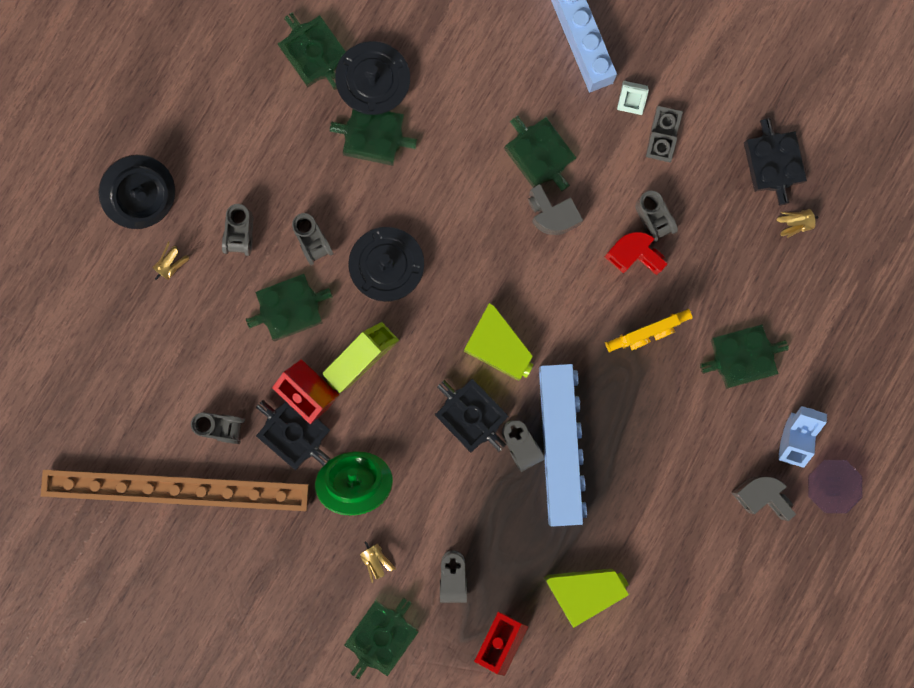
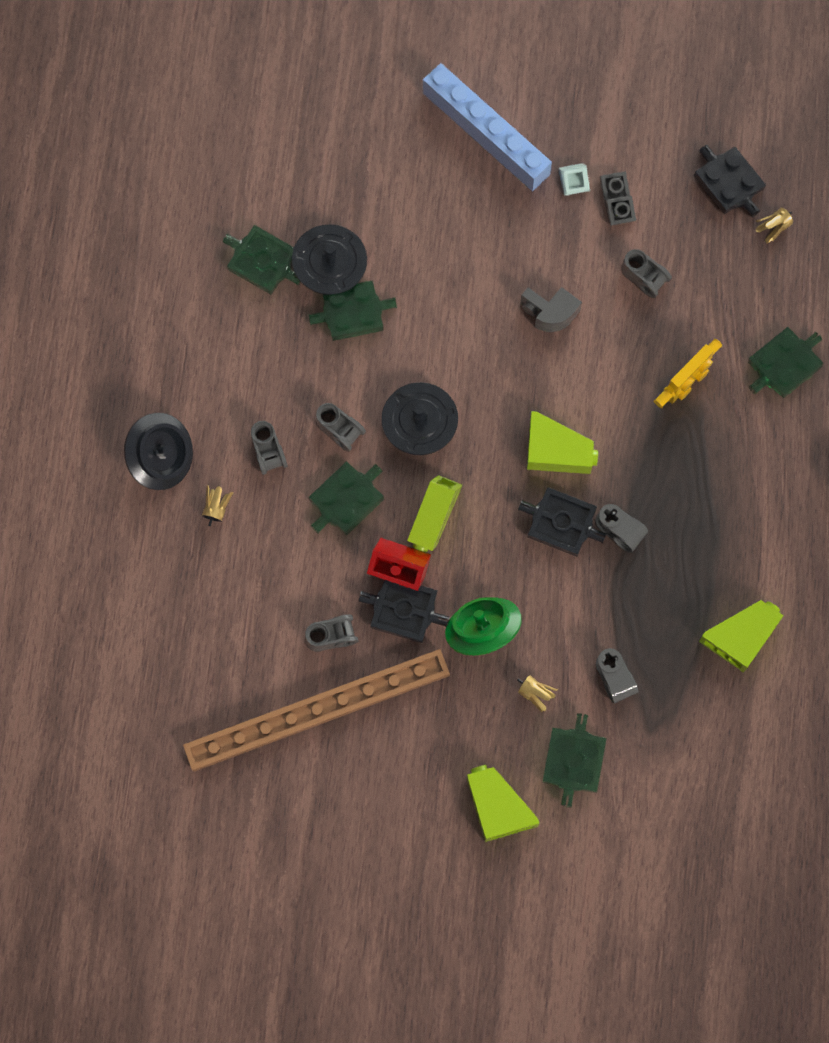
camera: 20 degrees left, 10 degrees down
red brick [474,612,528,676] -> none
clear green plate [504,115,576,192] -> none
light blue brick [539,364,587,526] -> none
red brick [604,232,668,275] -> none
none -> lime slope [466,765,539,842]

